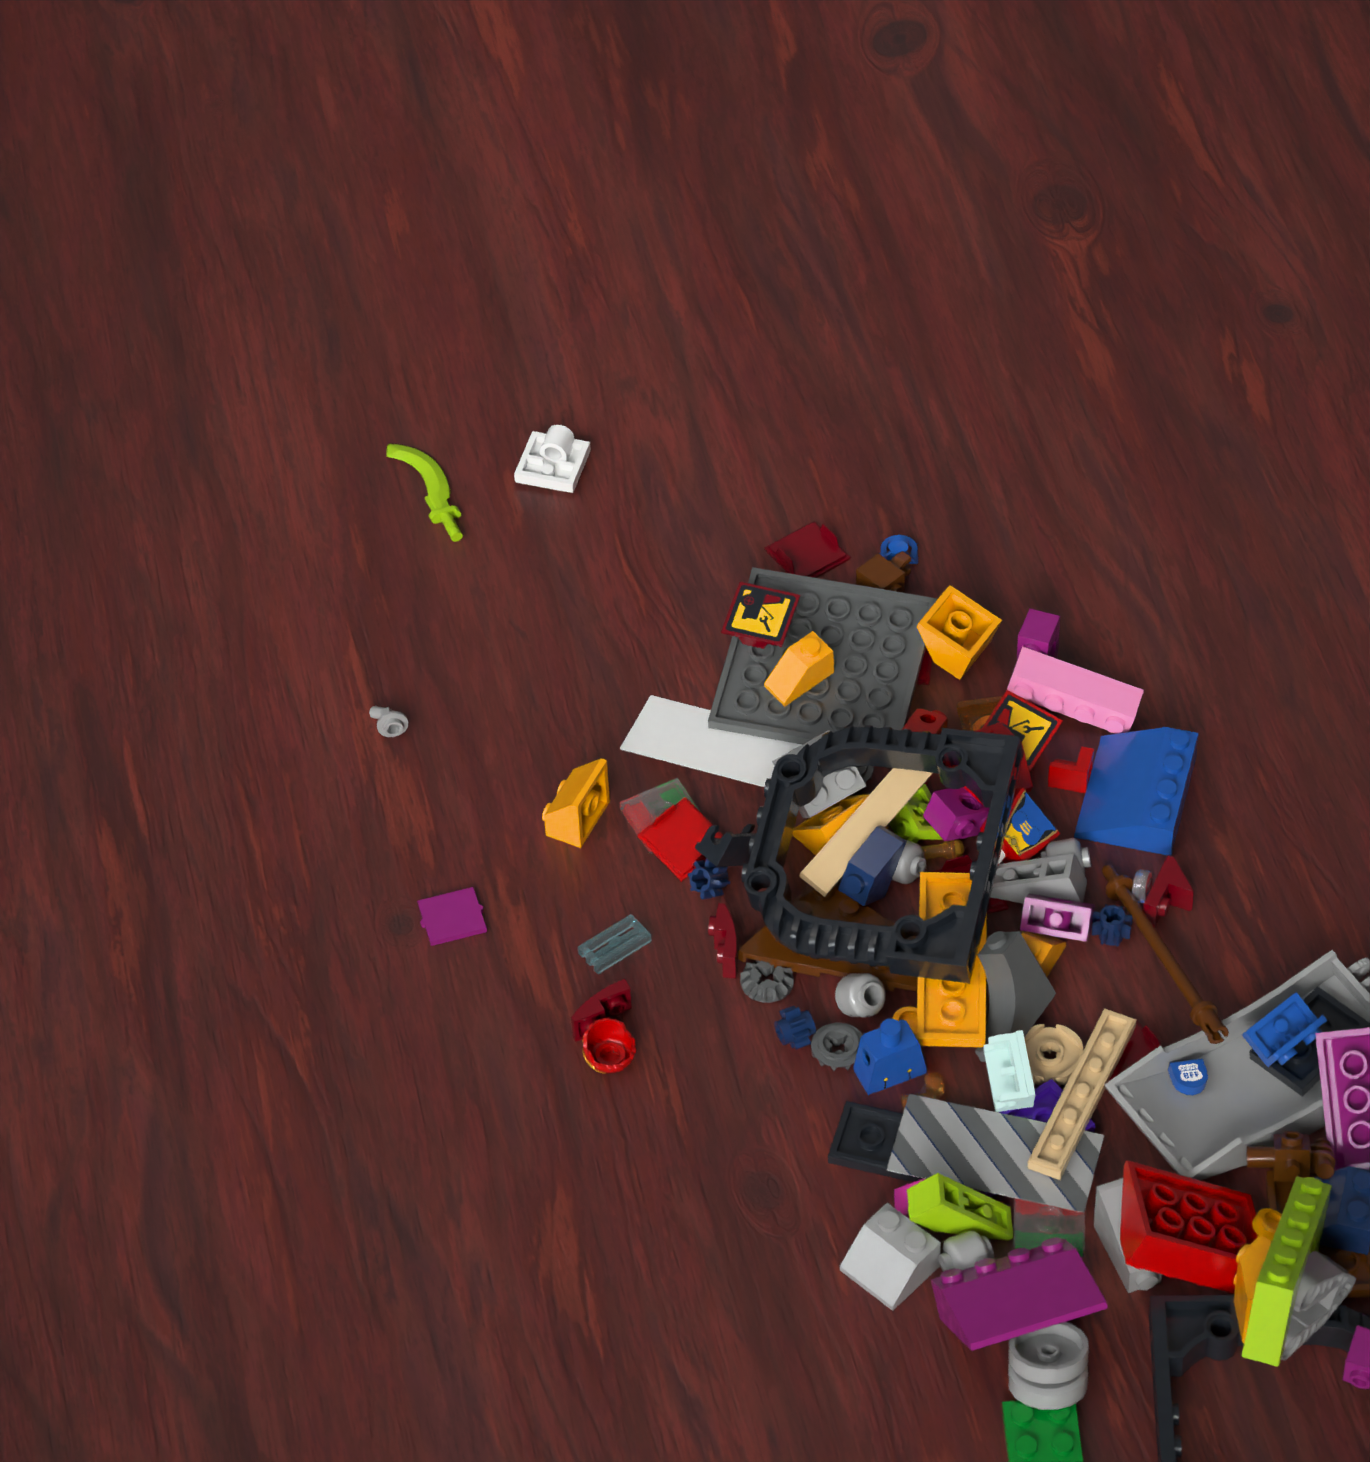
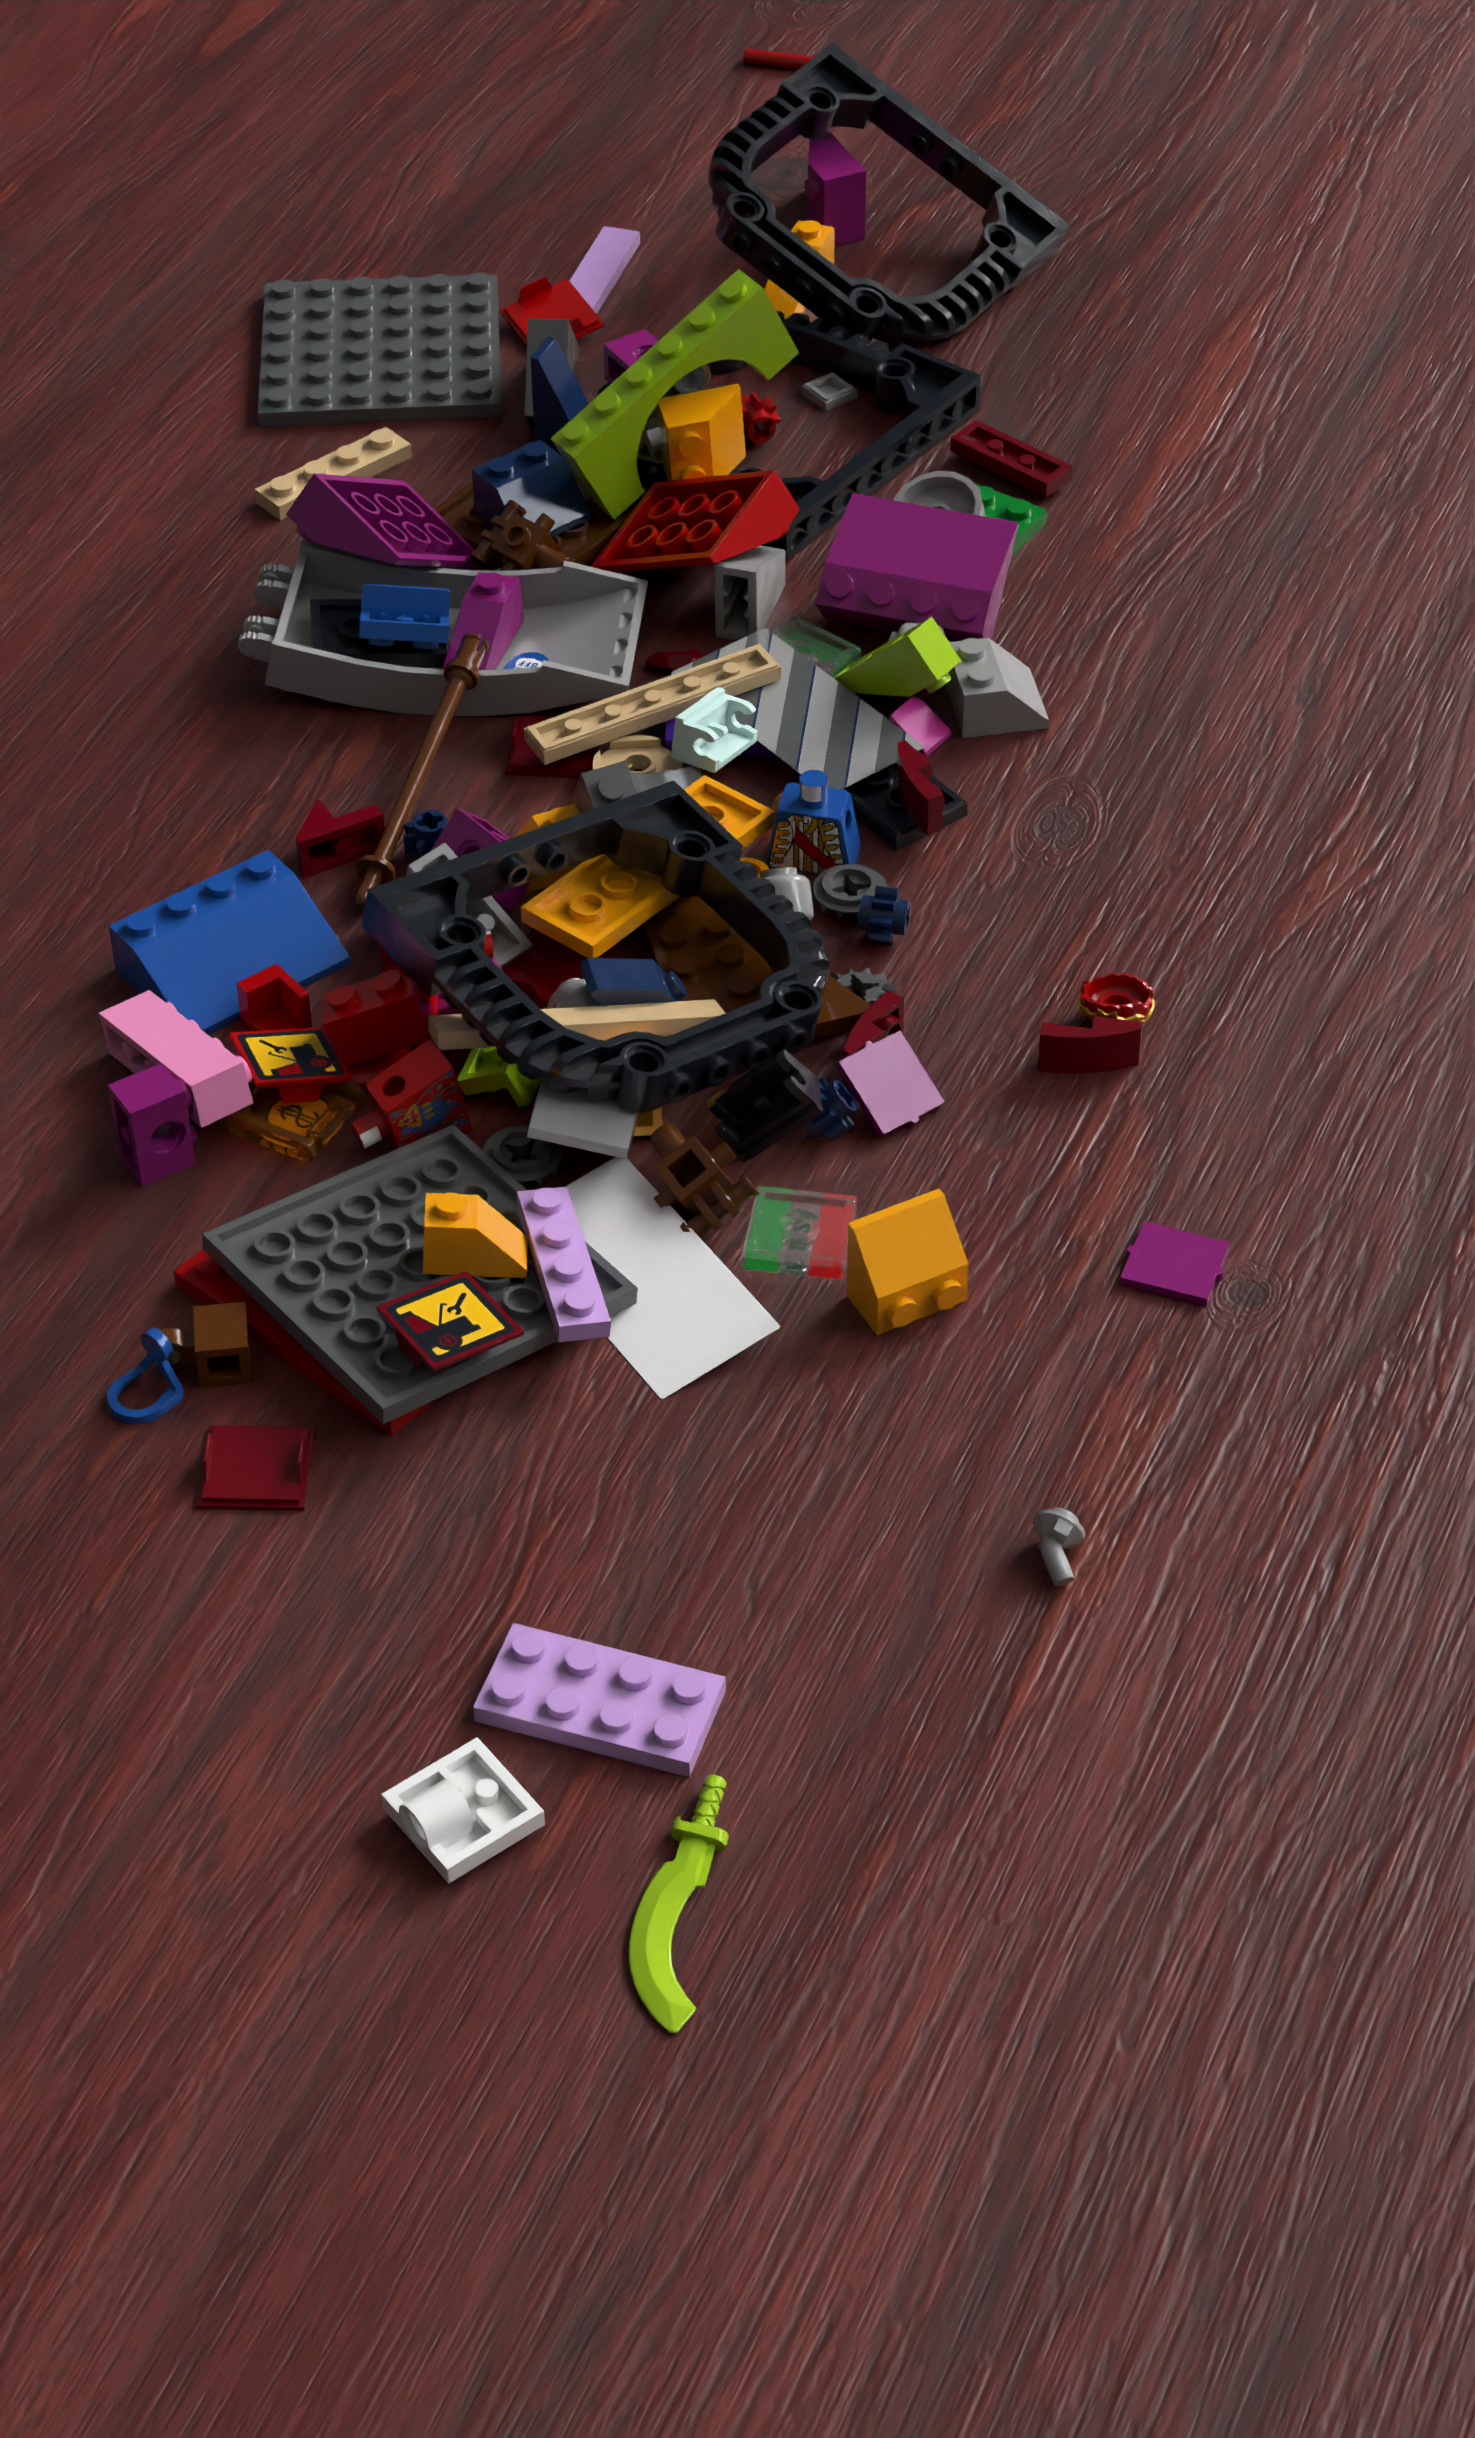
camera: 145 degrees left, 5 degrees down
clear light blue tile [578,914,652,974] -> none
red piece [637,797,723,882] -> none
light orange slope [917,585,1002,680] -> none
clear tile [1133,869,1153,903] -> none
light orange tile [1252,1208,1282,1241] -> none
none -> magenta slope [443,572,524,670]
none -> lavender plate [473,1623,726,1777]
none -> lavender plate [516,1187,611,1342]
none -> dark red bar [645,650,703,675]
none -> reddish brown piece [650,1123,759,1237]
none -> red gear [741,392,781,446]
none -> piece [835,1030,945,1138]
none -> dark red slope [897,740,945,836]

